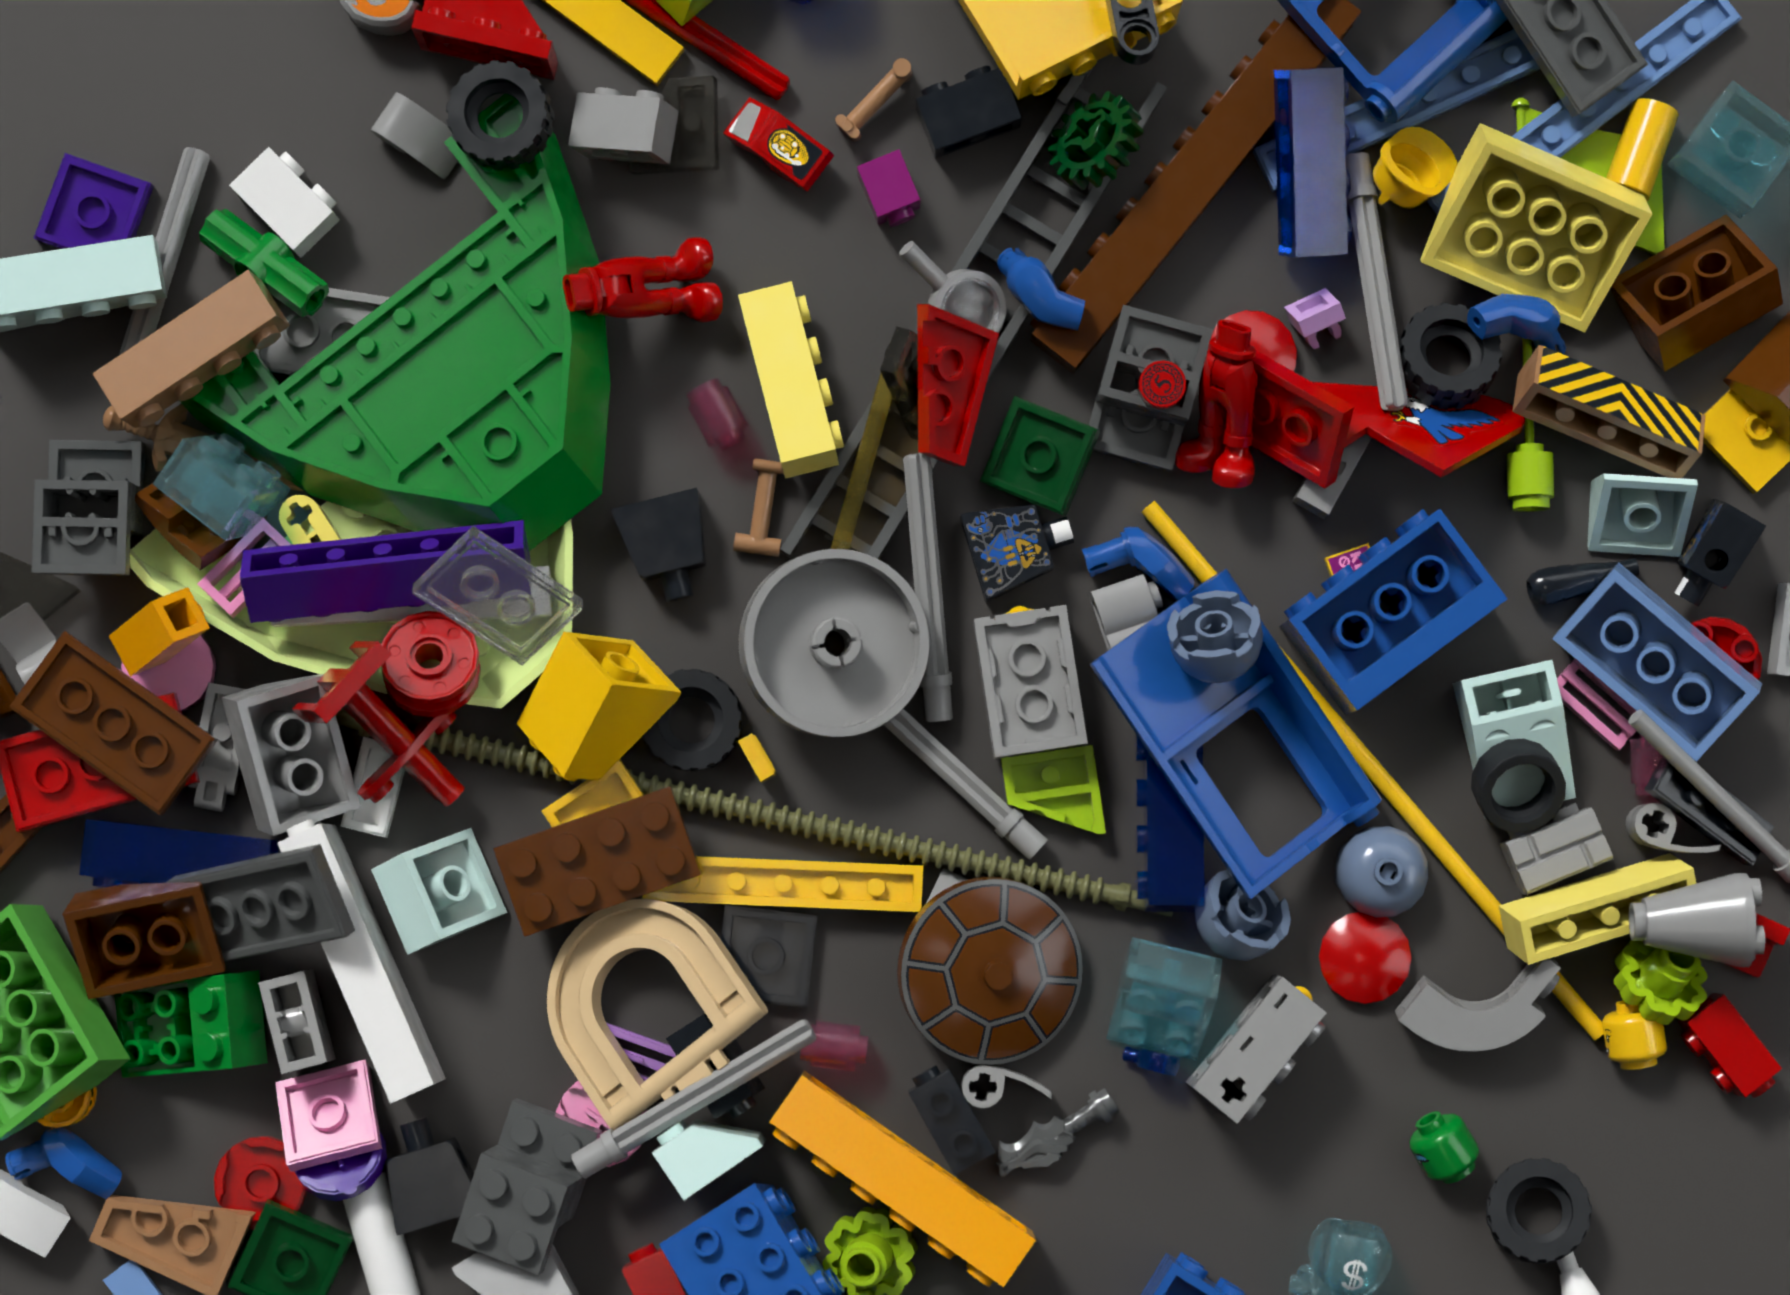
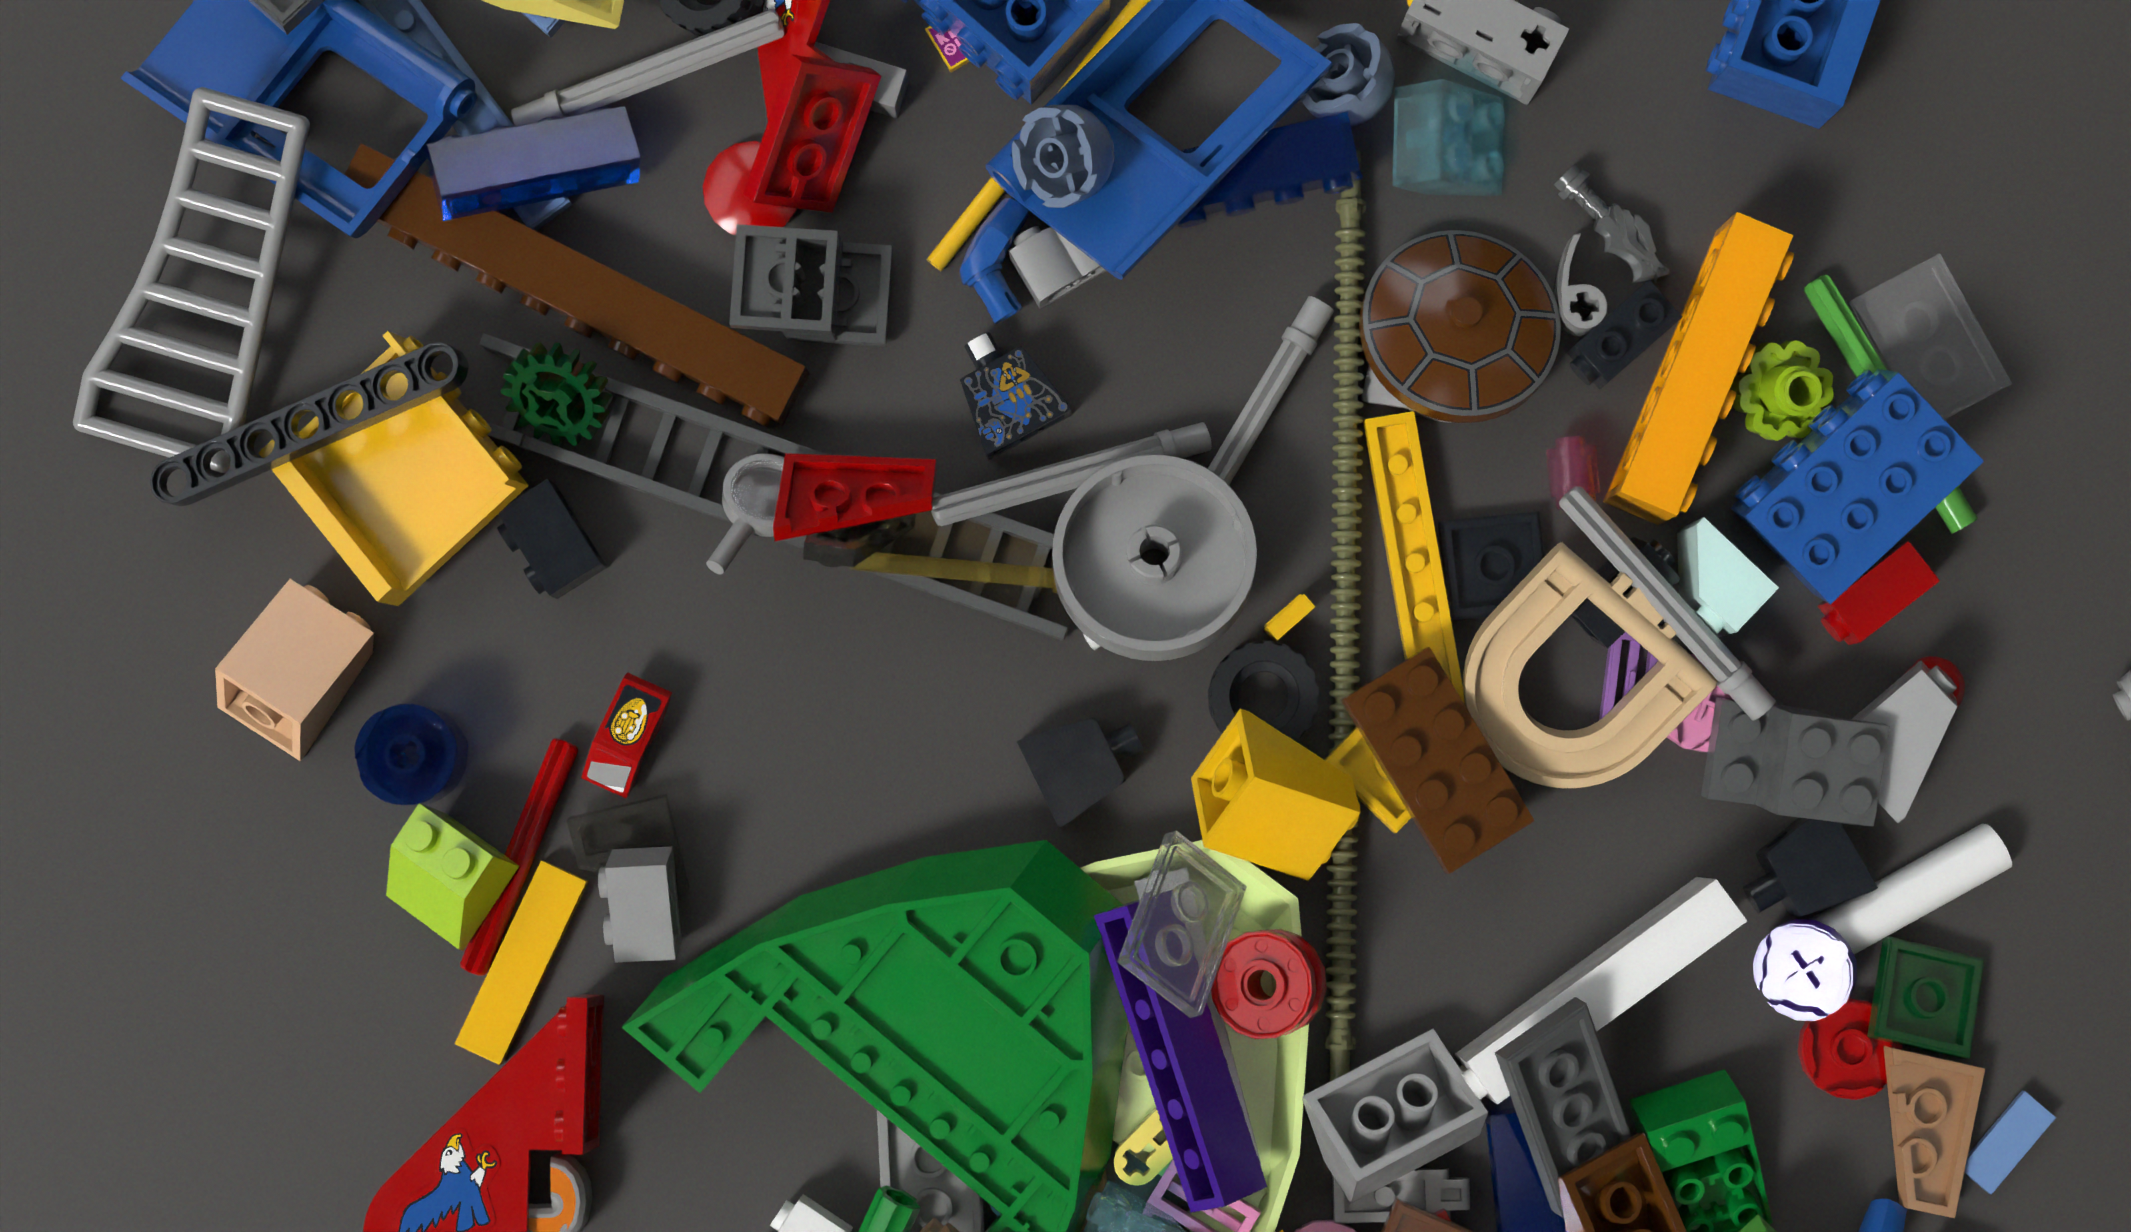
camera: 100 degrees left, 0 degrees up
light grey brick [258,969,336,1074] -> none
bright pink tile [275,1059,382,1172] -> none
red piece [292,641,465,807] -> none
white tile [341,737,405,838] -> none
light grey panel [370,92,458,179] -> none
light aqua slope [371,828,507,955] -> none
black tyre [446,60,555,171] -> none
red piece [562,237,723,323] -> none
clear pink brick [686,378,749,450] -> none
medium nougat piece [733,458,784,557] -> none
light yellow brick [738,281,844,479] -> none
medium nougat piece [835,58,913,142] -> none
magenta brick [857,149,920,227] -> none
light grey piece [973,605,1088,759] -> none
dark green tile [980,396,1101,516] -> none
blue arm [997,248,1085,331] -> none
lime wing [1001,745,1106,834] -> none
clear blue piece [1122,1046,1180,1076] -> none
red tile [1138,360,1186,409] -> none
red piece [1175,319,1258,488] -> none
lavender tile [1284,288,1346,349] -> none
yellow piece [1372,127,1457,209] -> none

